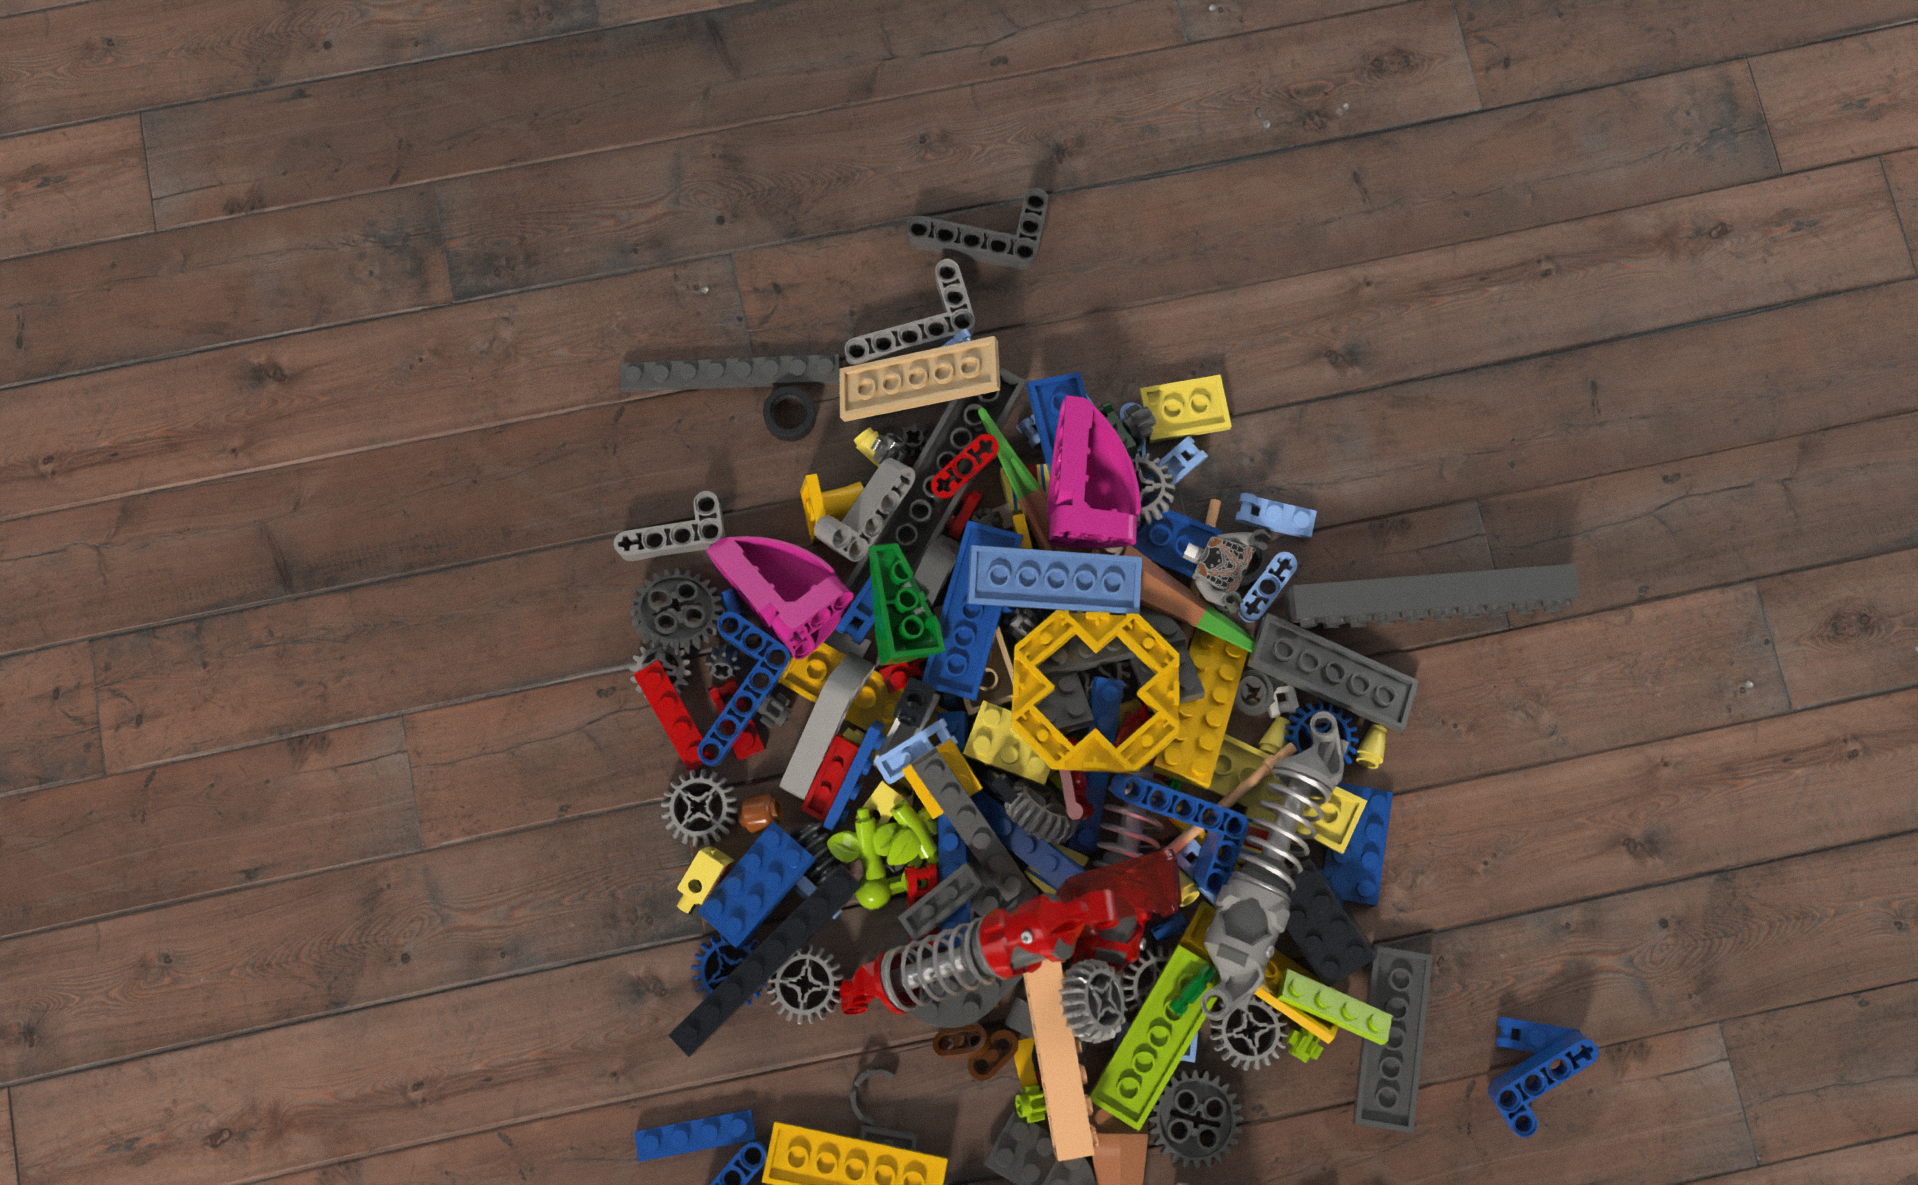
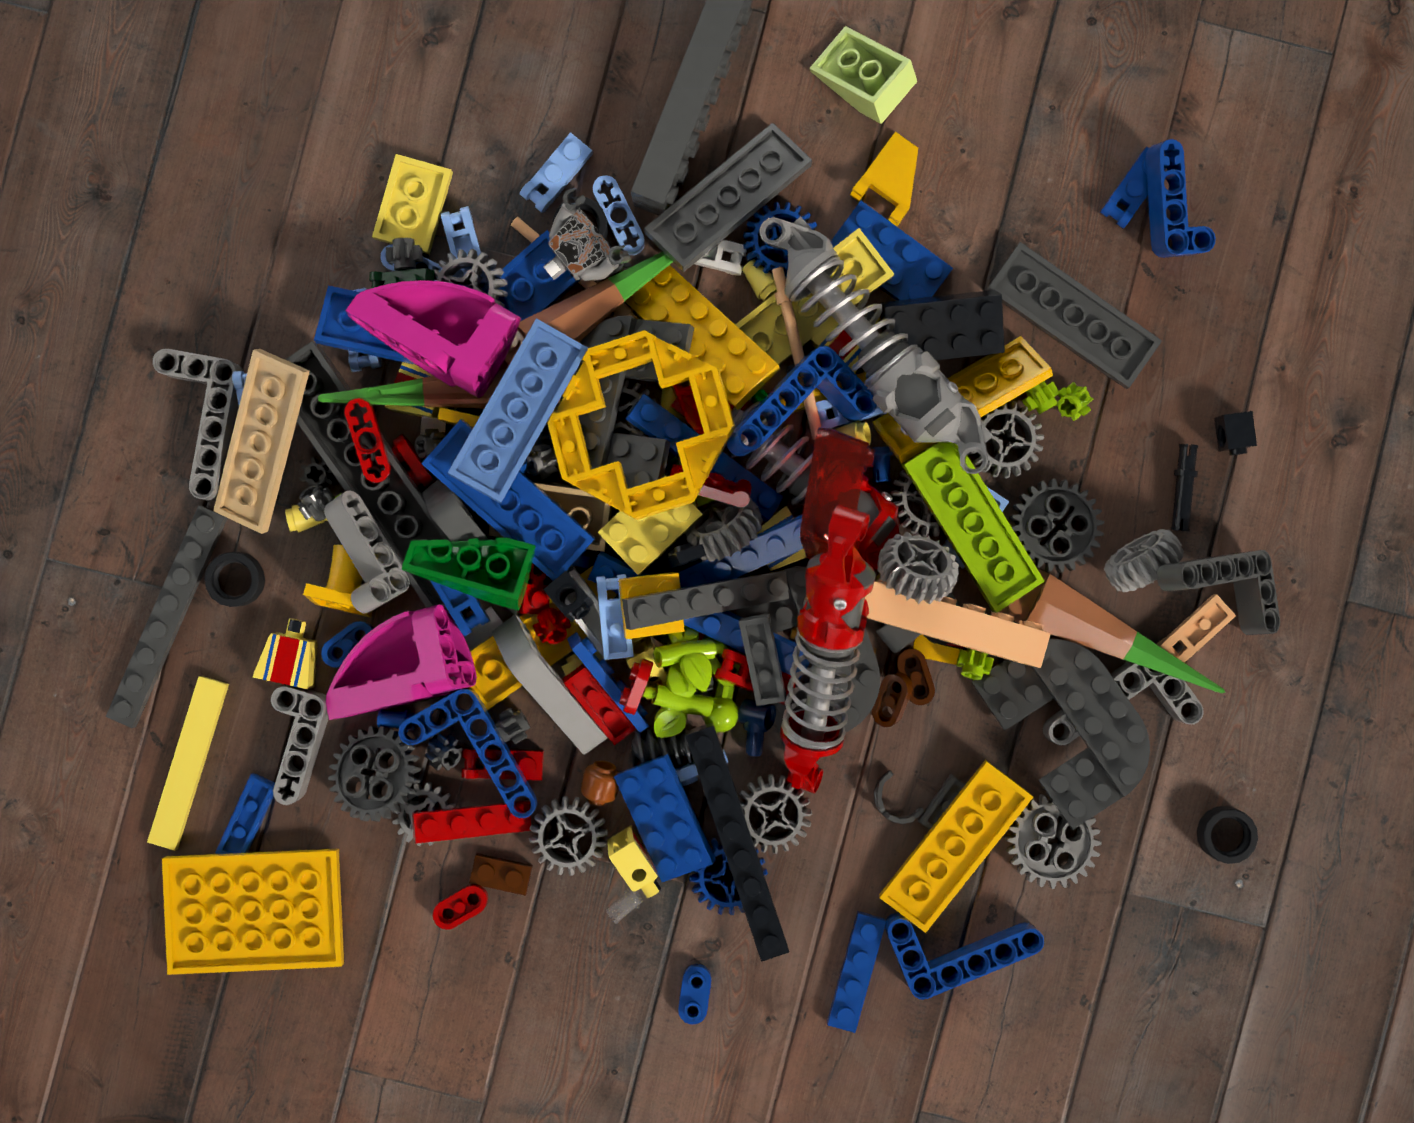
camera: 65 degrees left, 10 degrees up
dark grey beam [907,188,1048,270] -> none
green axle [1169,963,1218,1016] -> none
dark grey gear [1235,670,1277,716] -> none
lime plate [1277,969,1392,1045] -> none
light yellow cone [1356,724,1387,769] -> none
none -> light yellow tile [147,676,229,851]
none -> yellow plate [162,849,344,975]
none -> blue tile [215,773,275,854]
none -> torso [253,618,317,689]
none -> blue plate [321,621,374,668]
none -> red plate [433,884,488,930]
none -> reddish brown plate [469,853,533,896]
none -> red gear [532,608,571,644]
none -> clear pin [606,889,644,924]
none -> red plate [619,658,653,715]
none -> blue plate [678,964,711,1025]
none -> dark blue axle [738,698,776,756]
none -> yellowish green slope [809,26,917,124]
none -> yellow flag [850,131,919,226]
none -> lime gear [1055,382,1094,421]

